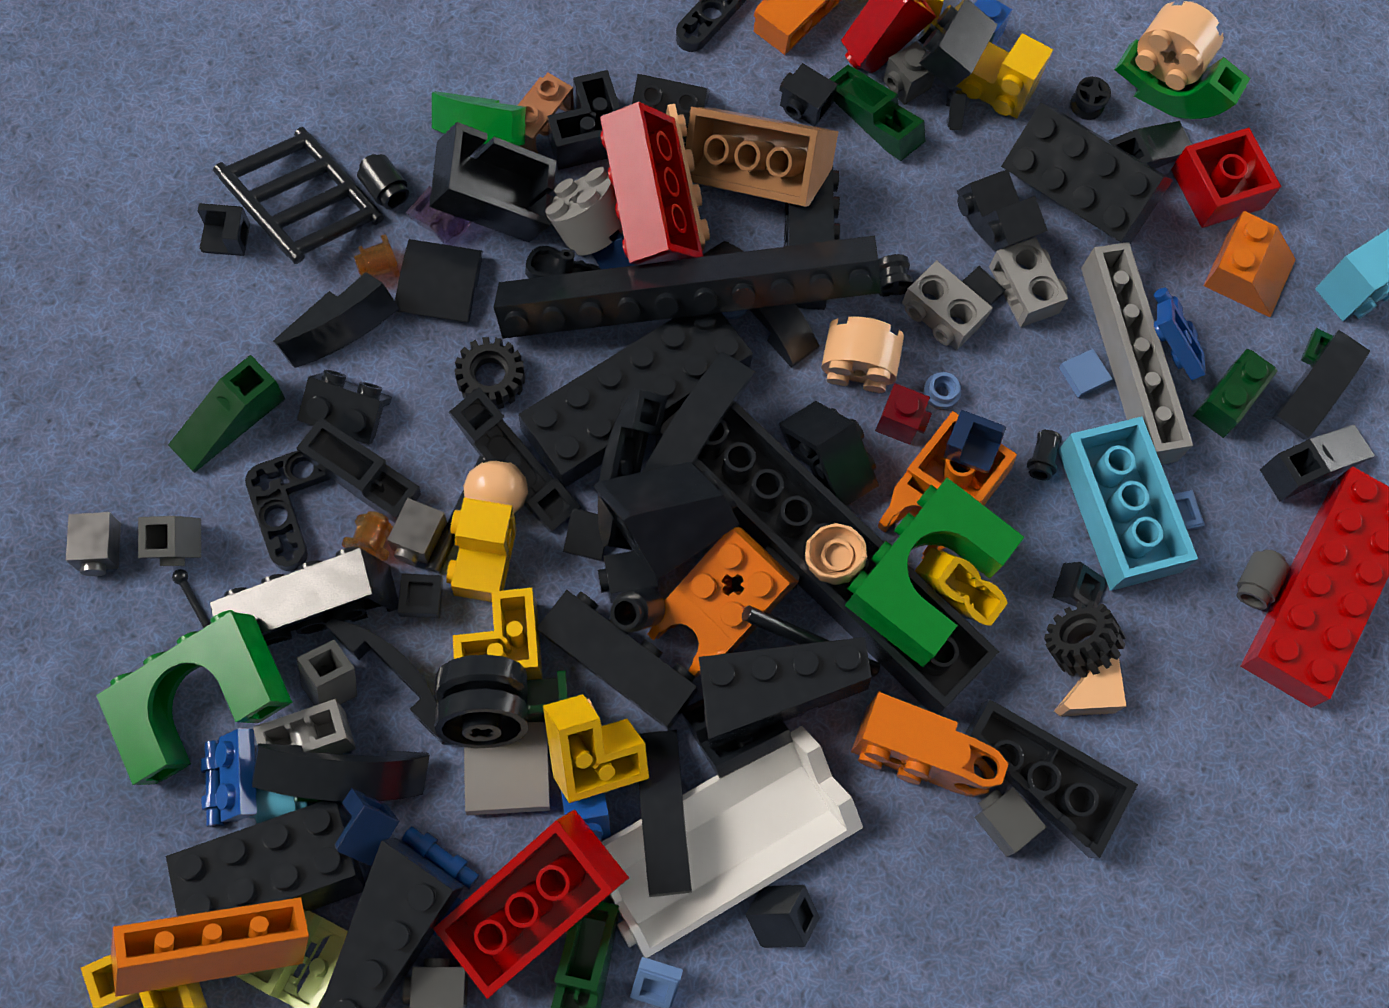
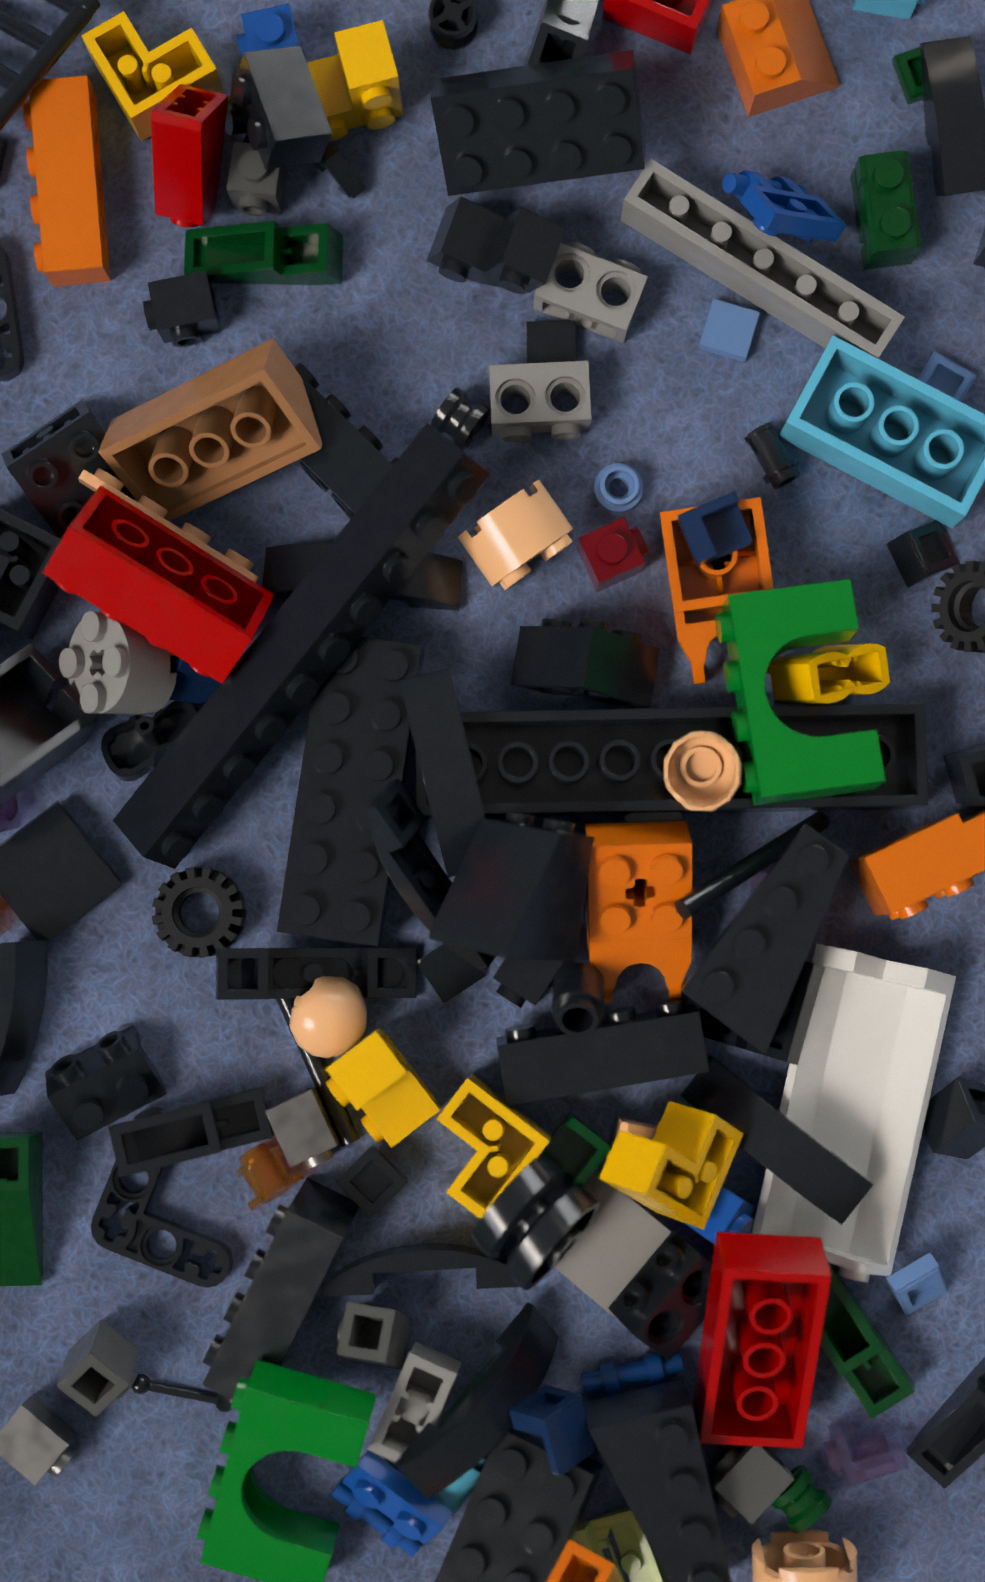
camera: 35 degrees left, 15 degrees up
none -> black brick [608,1229,712,1361]

